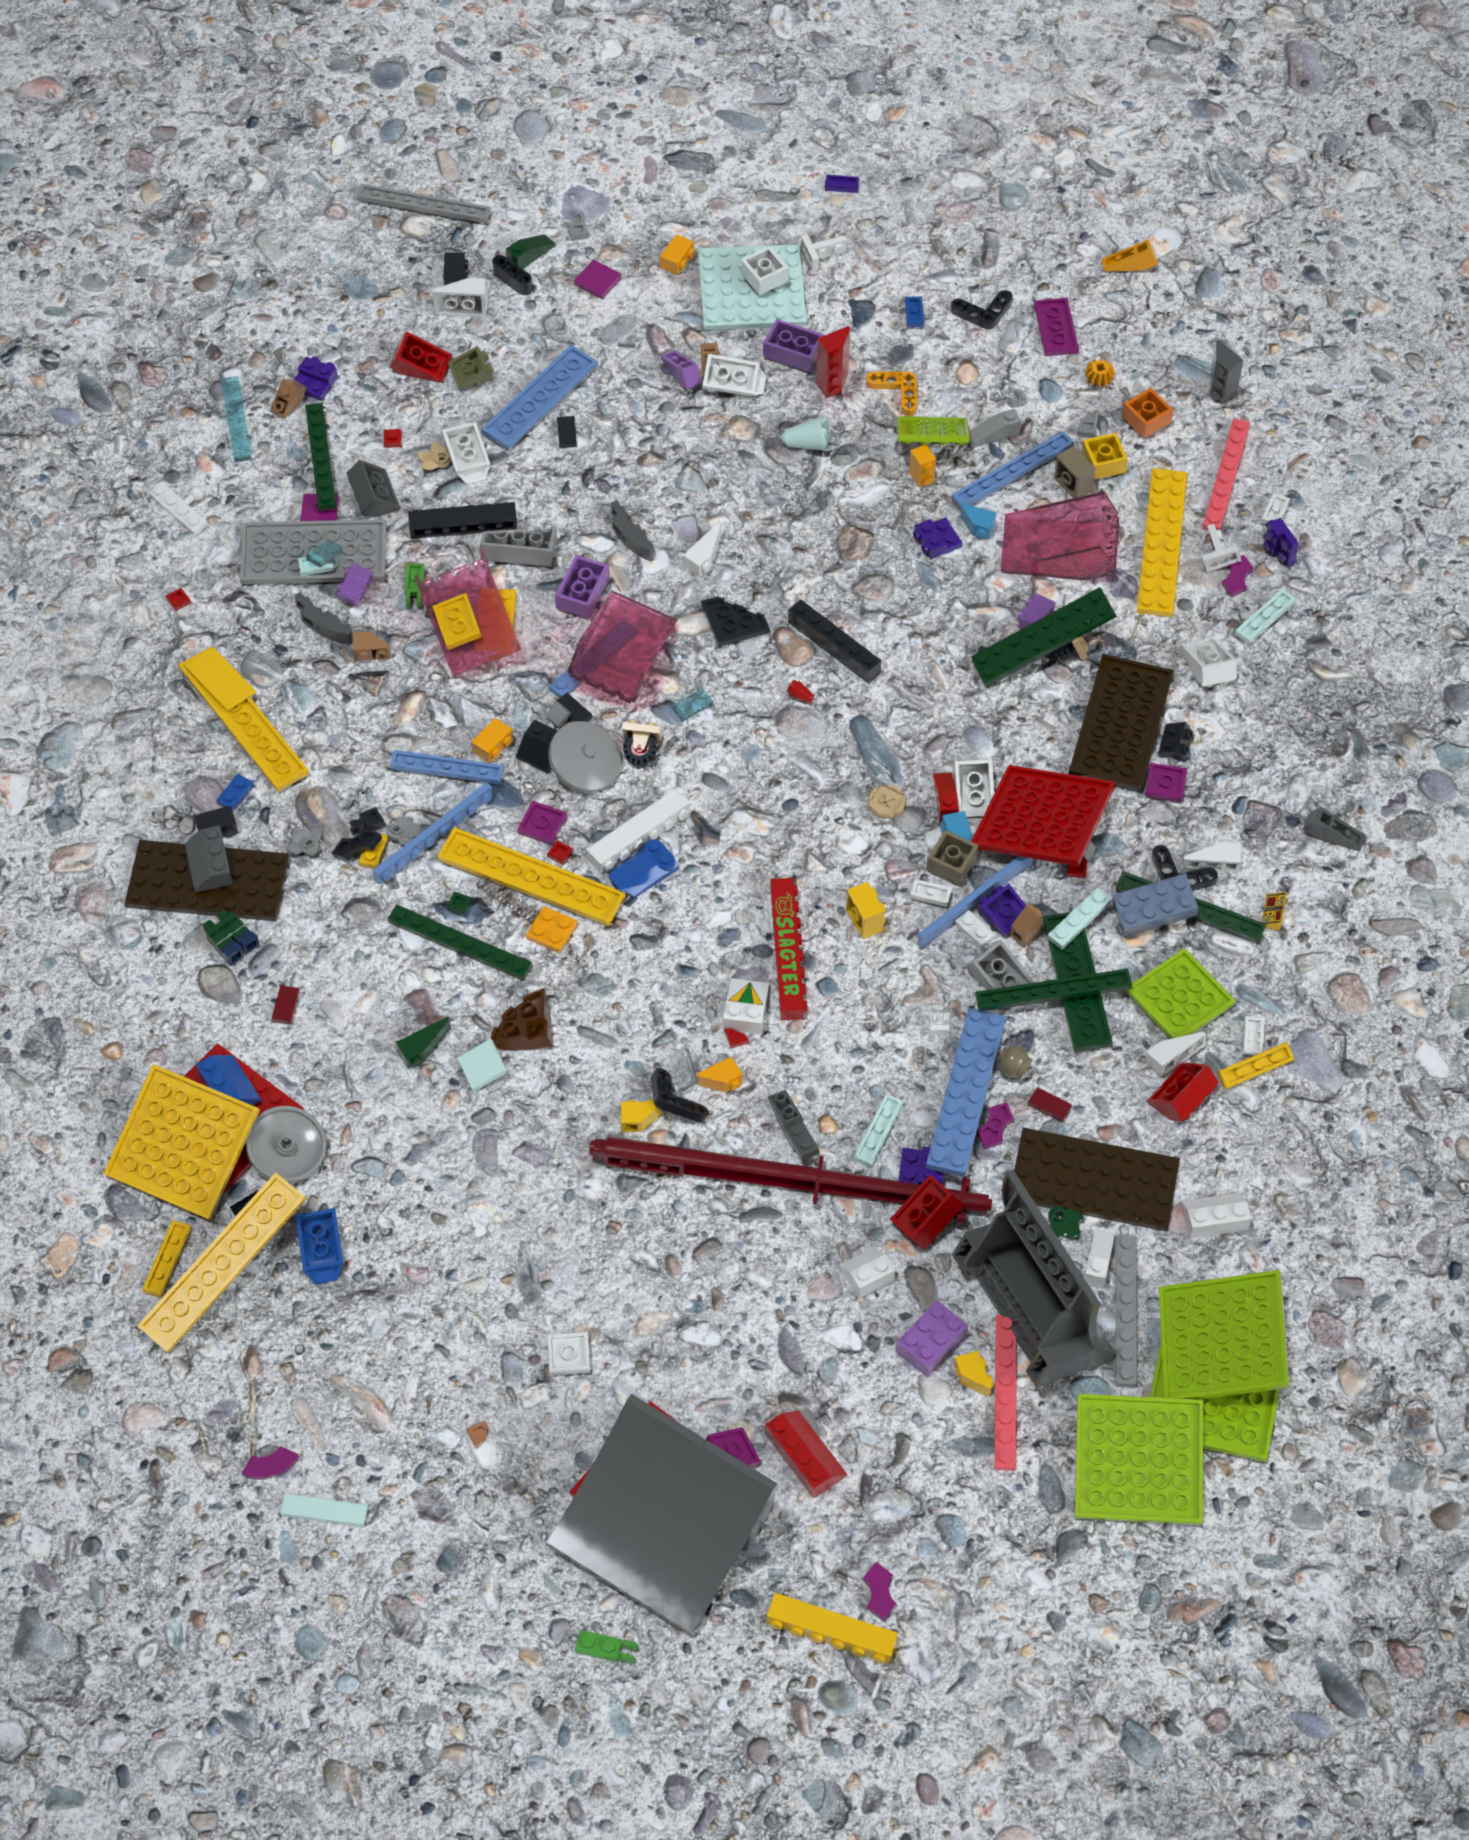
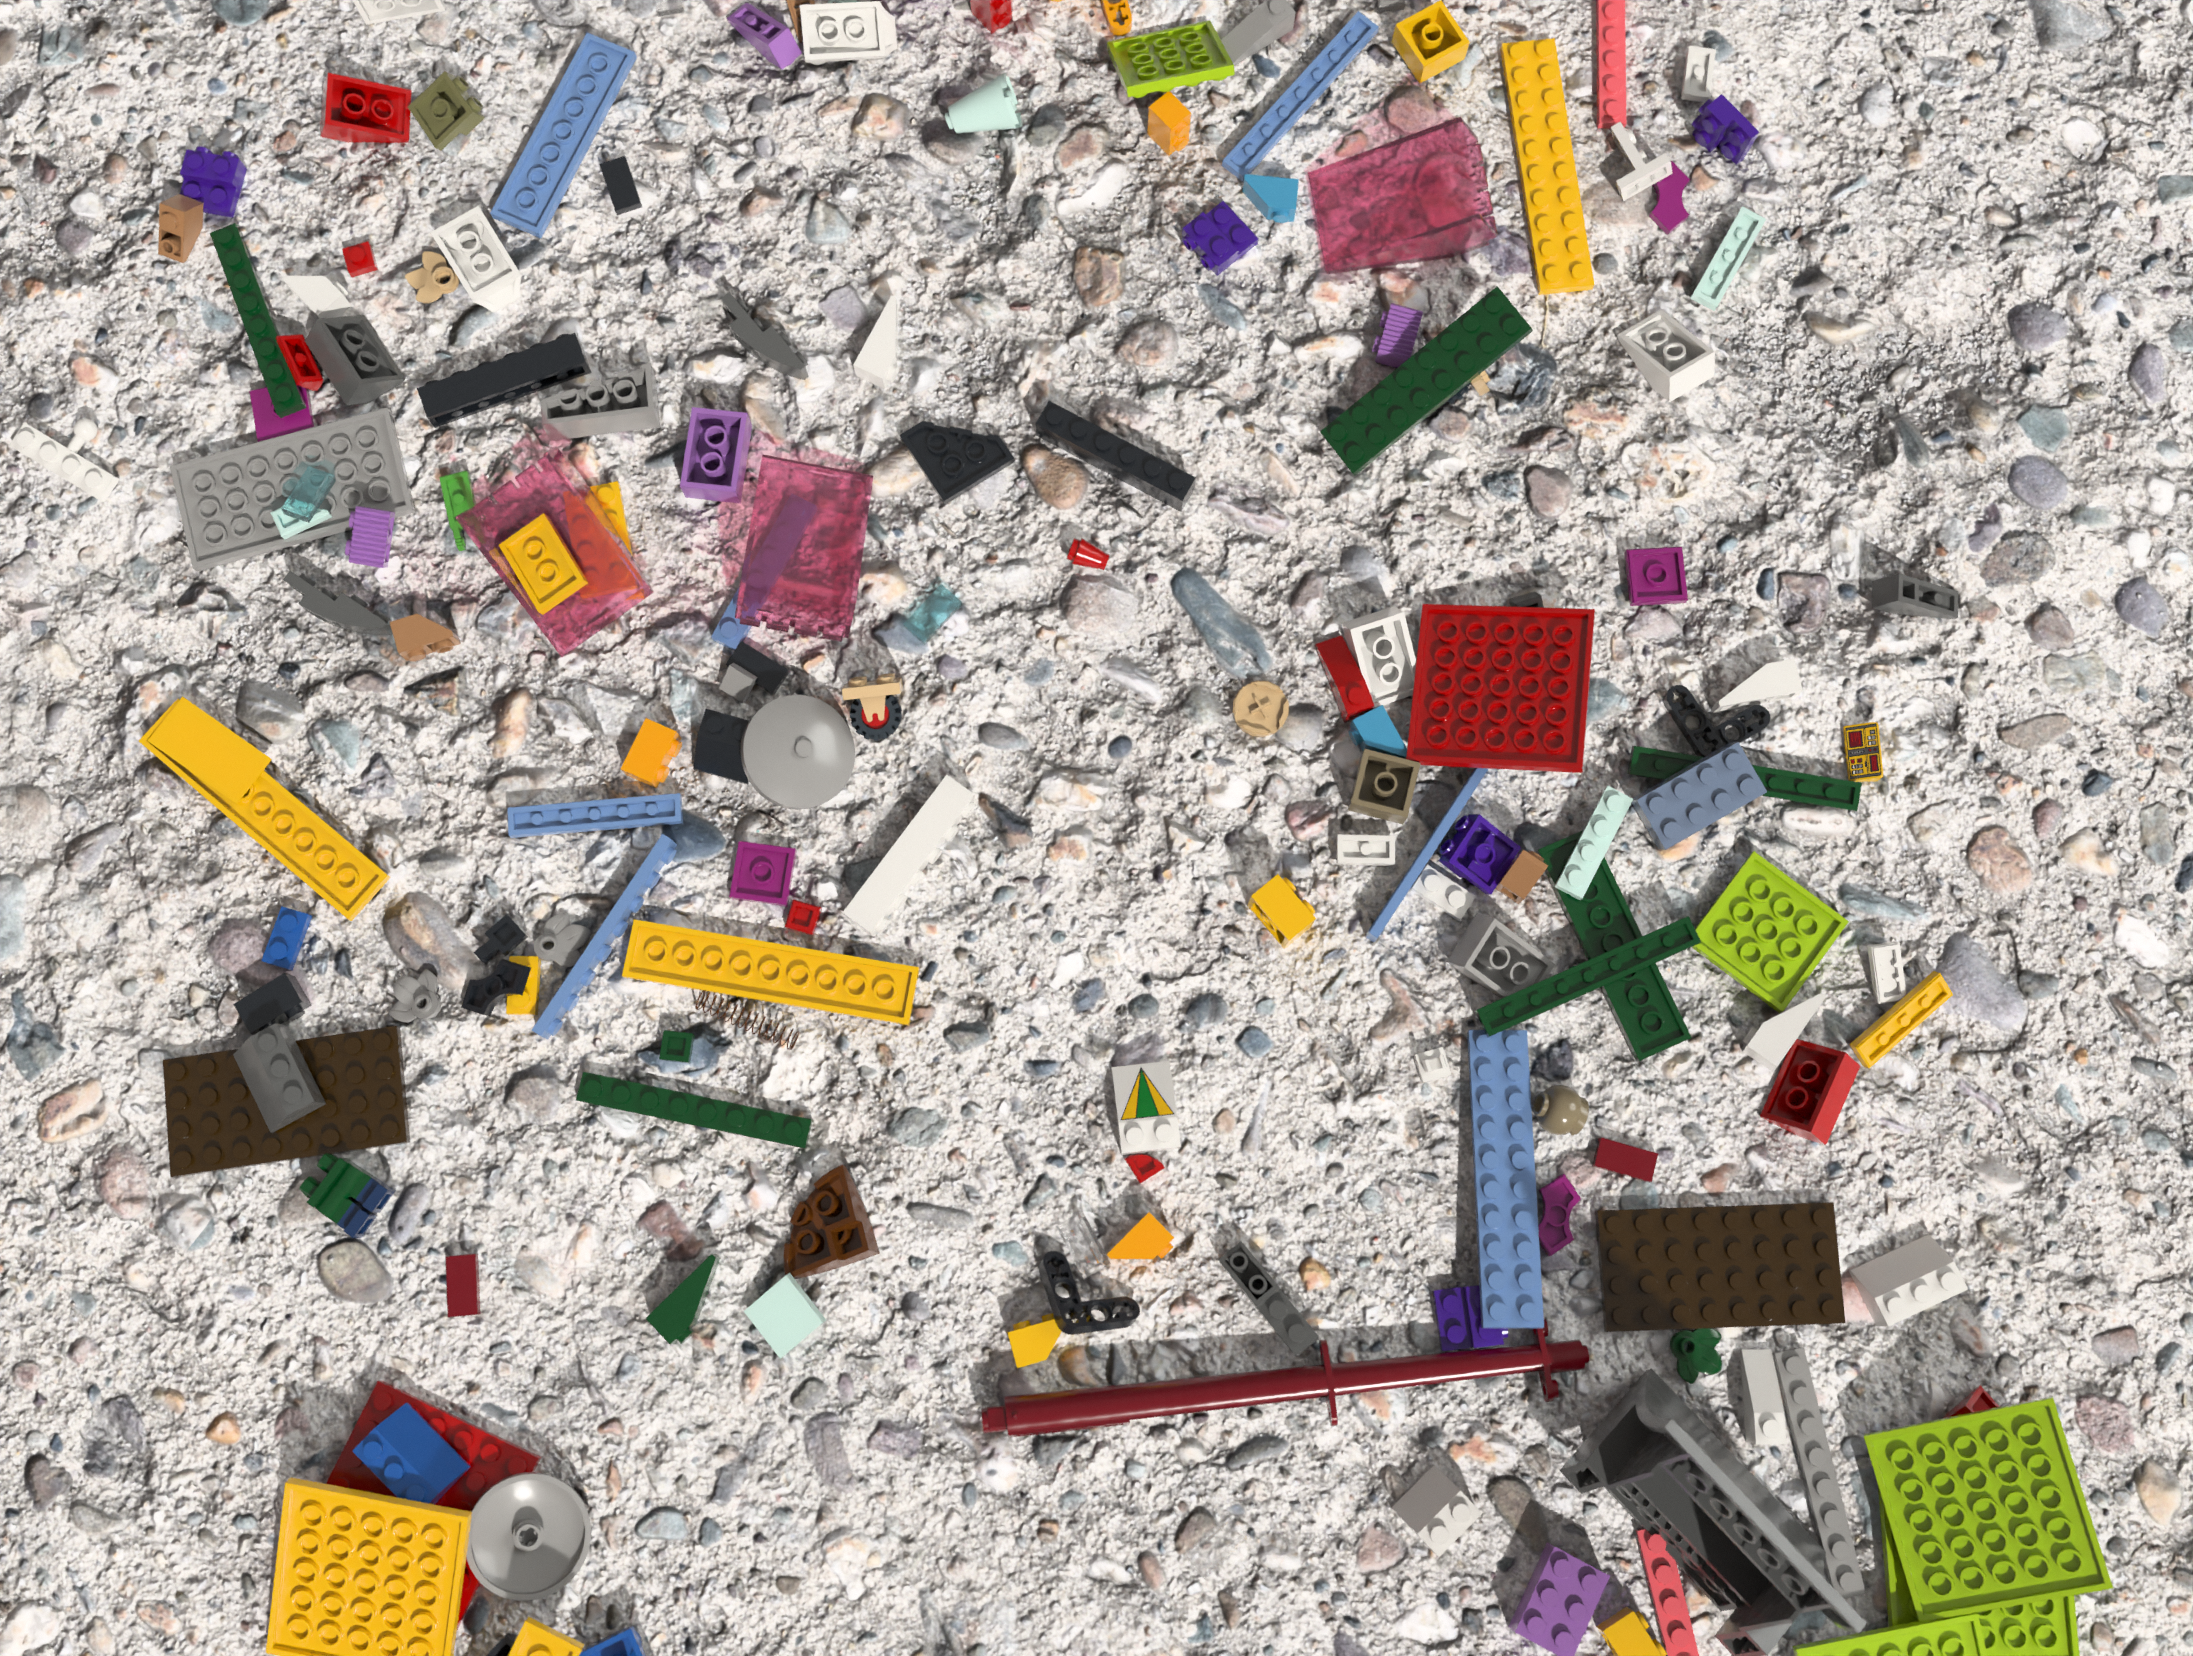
camera: 15 degrees left, 20 degrees up
red tile [166,588,191,611] -> none
clear light blue tile [221,376,252,462] -> none
light orange plate [526,906,578,954] -> none
blue slope [608,839,679,899] -> none
red brick [770,878,808,1021] -> none
light aqua tile [853,1094,904,1168] -> none
red slope [890,1175,964,1250] -> none
dark tan brick [1054,446,1096,501] -> none
dark brown plate [1068,654,1174,791] -> none
black bracket [1158,722,1193,762] -> none
none -> red slope [275,334,324,391]
none -> white slope [282,275,351,319]

